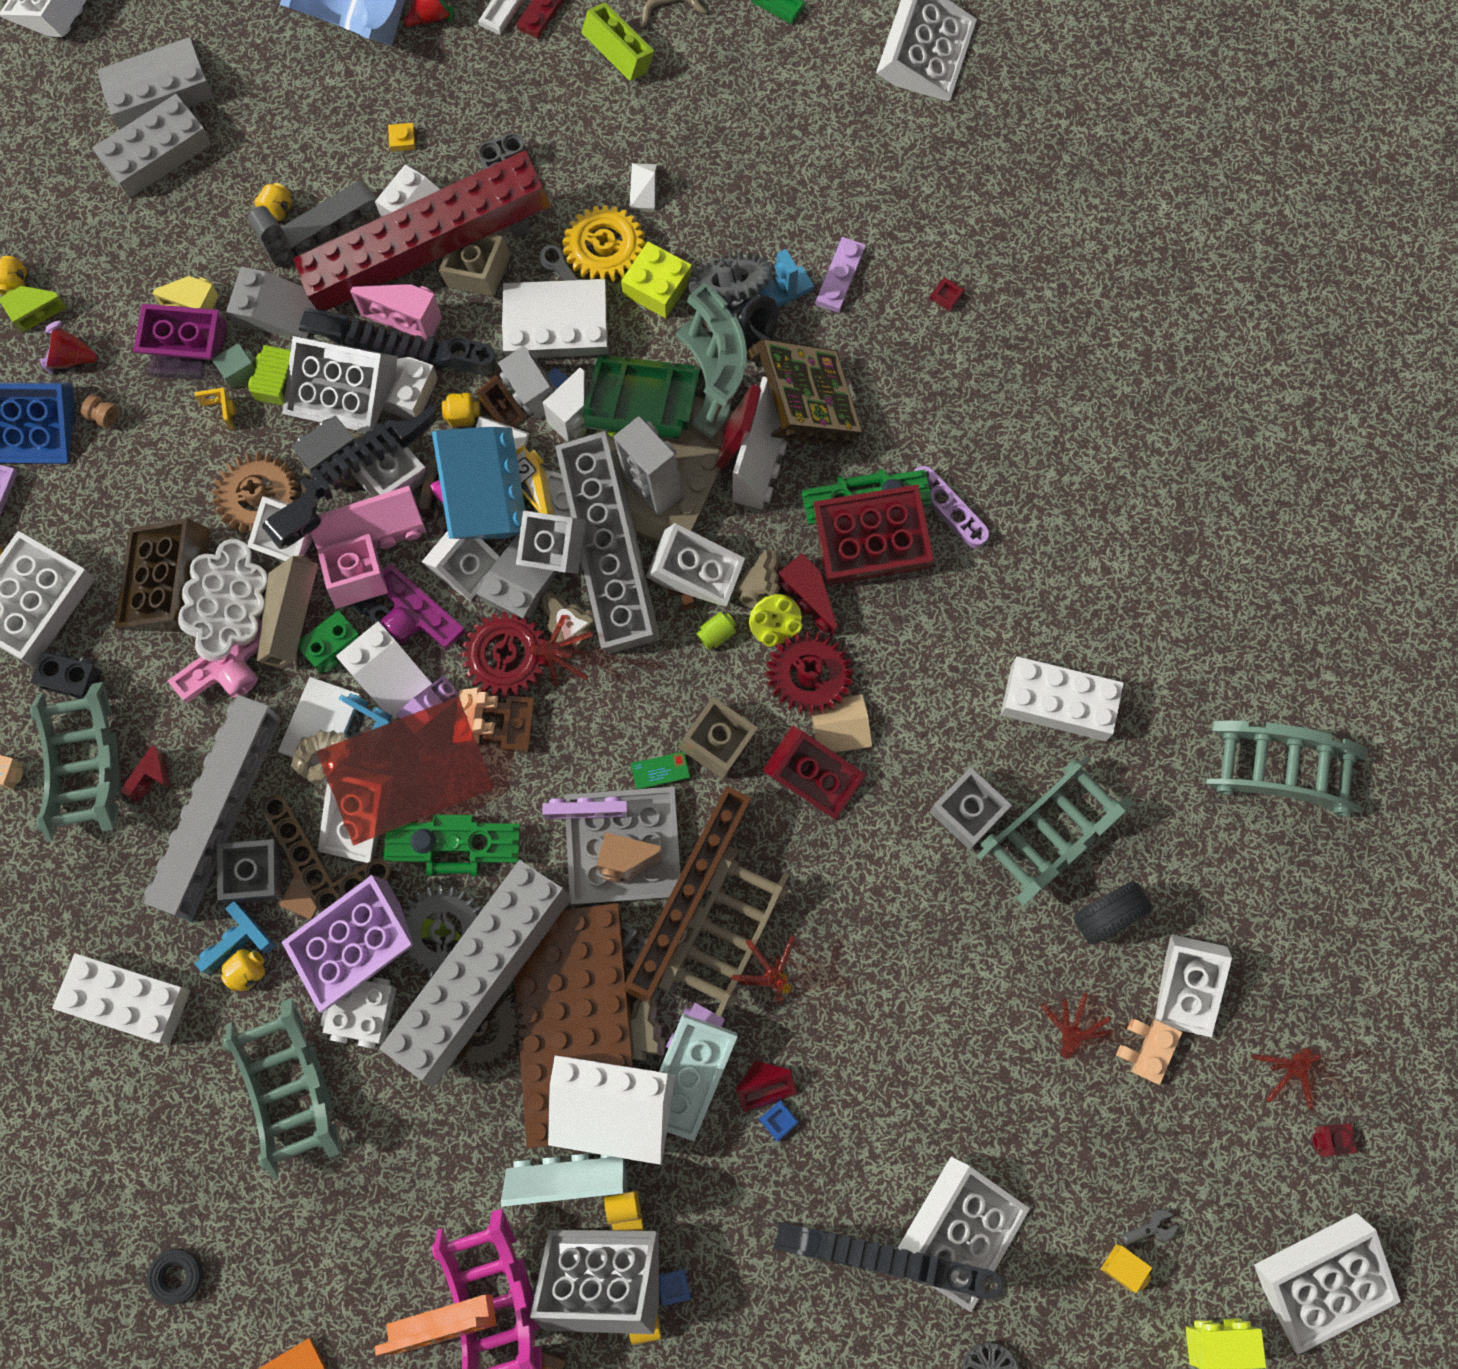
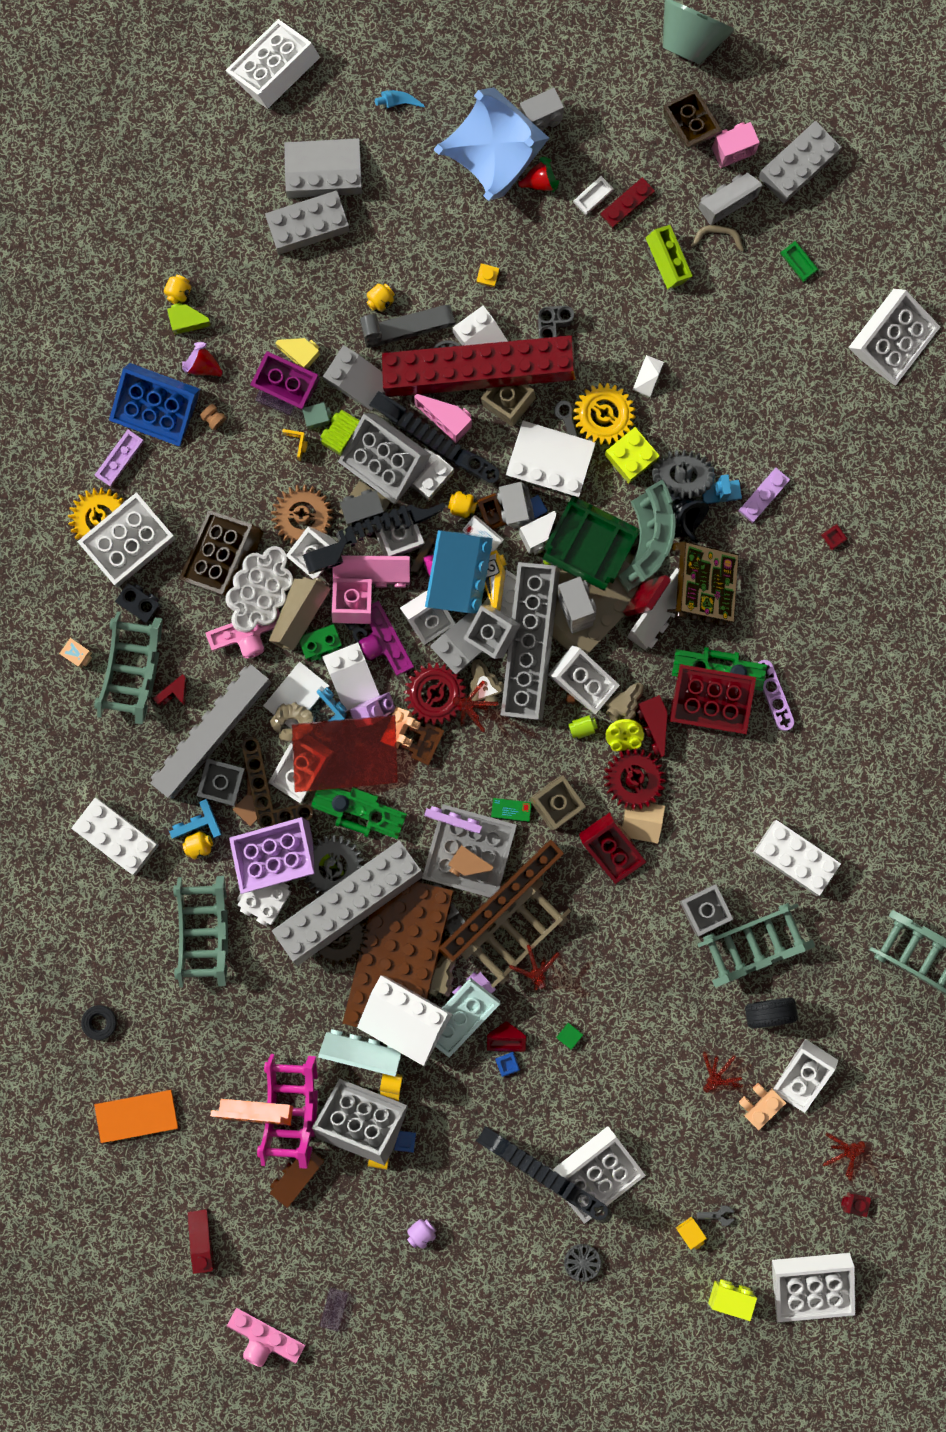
camera: 15 degrees right, 10 degrees up
none -> green tile [556,1023,583,1050]

